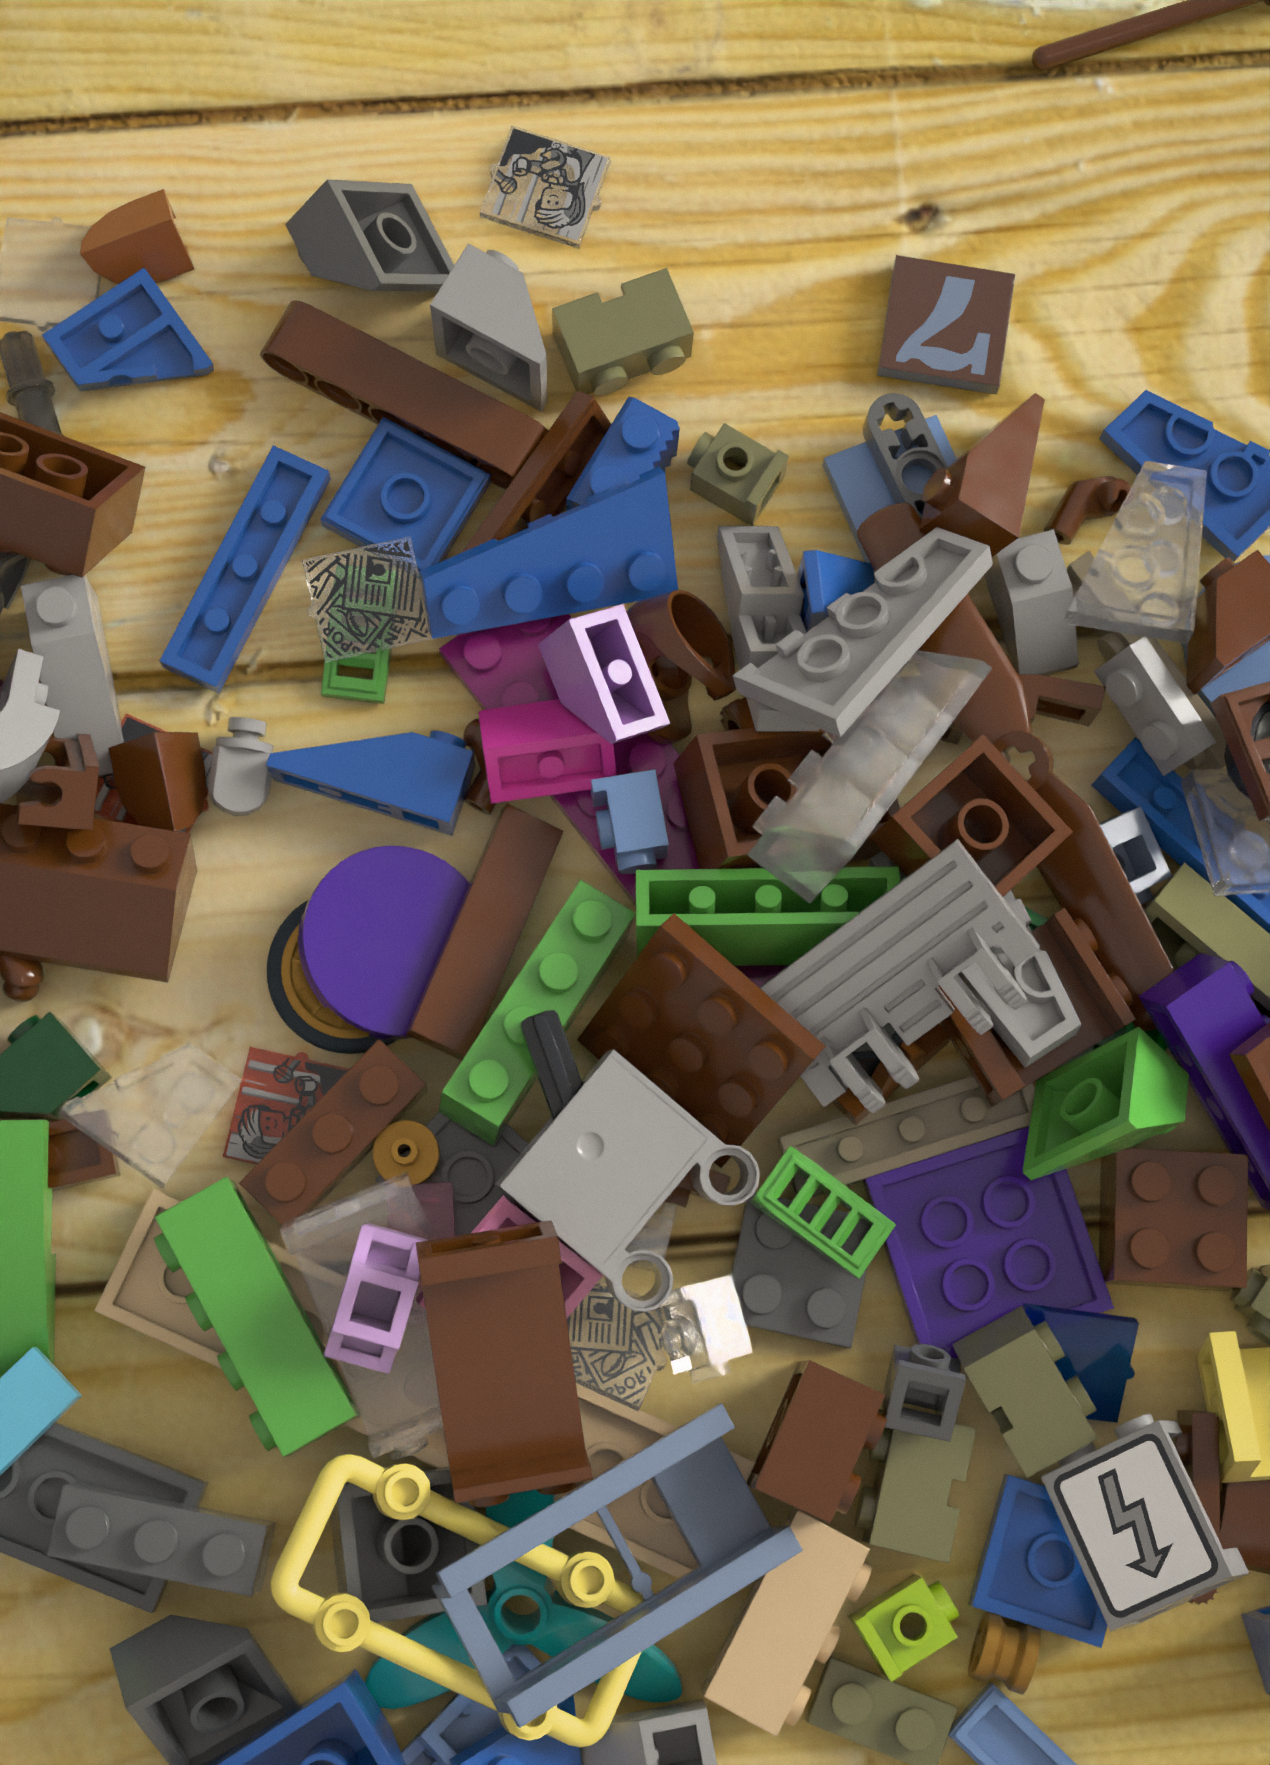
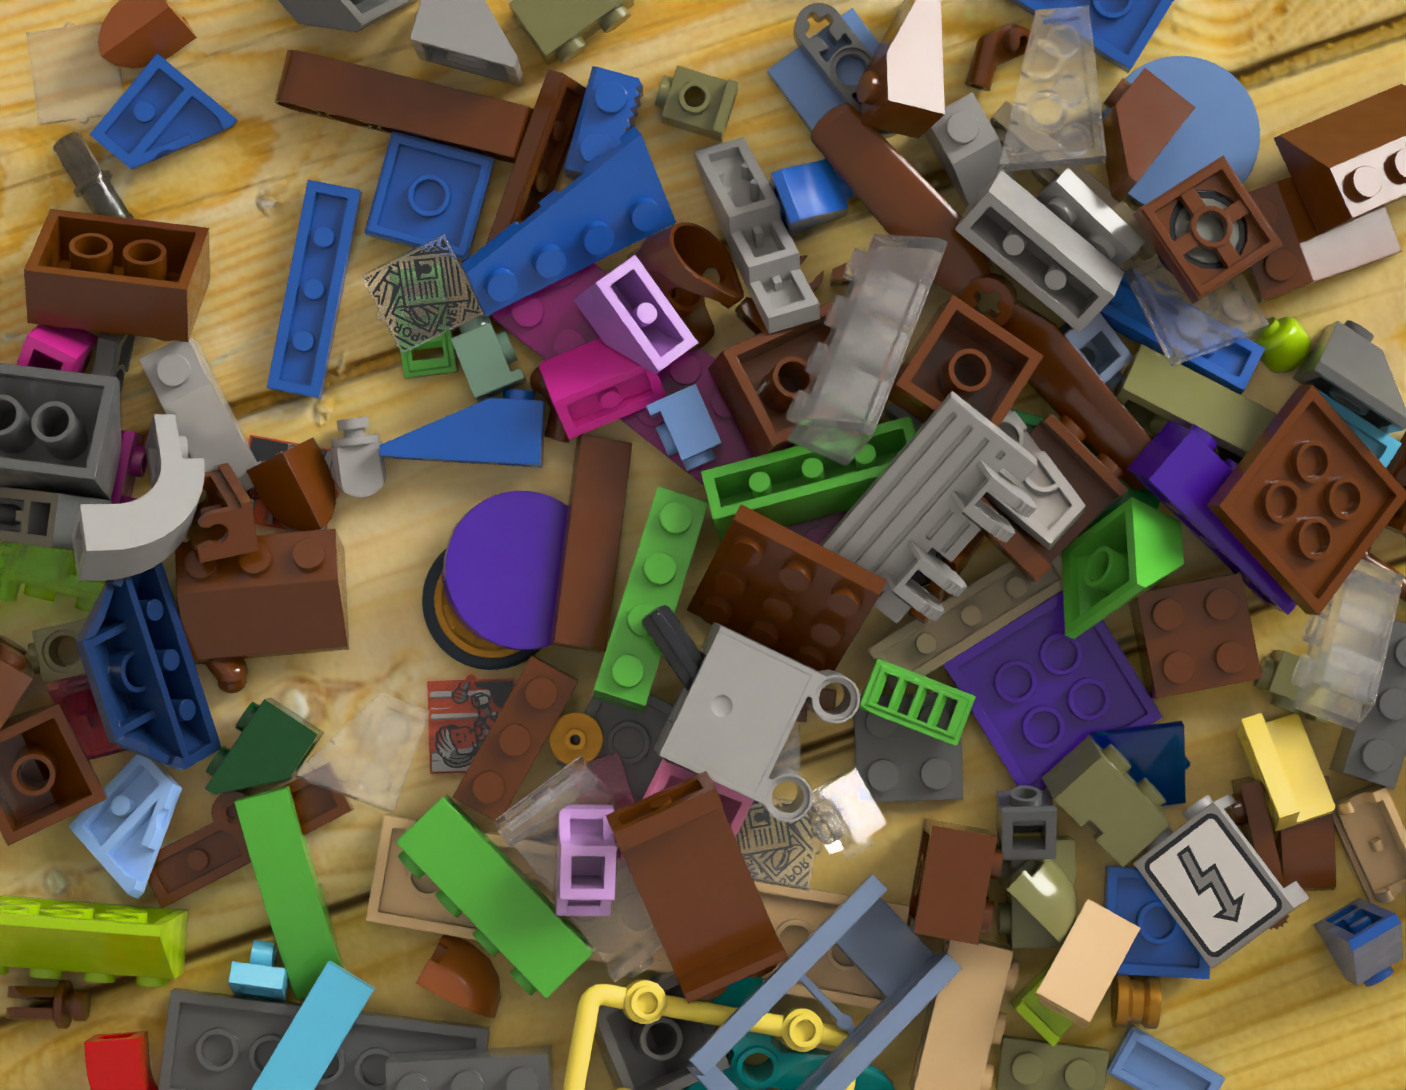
camera: 10 degrees left, 10 degrees up
light grey wing [732,527,993,737] -> none
none -> dark orange brick [416,934,501,1018]
none -> sand green brick [451,316,527,402]
none -> light grey brick [955,170,1125,333]
none -> olive brick [1001,859,1078,945]
none -> tan hinge [1035,899,1140,1030]

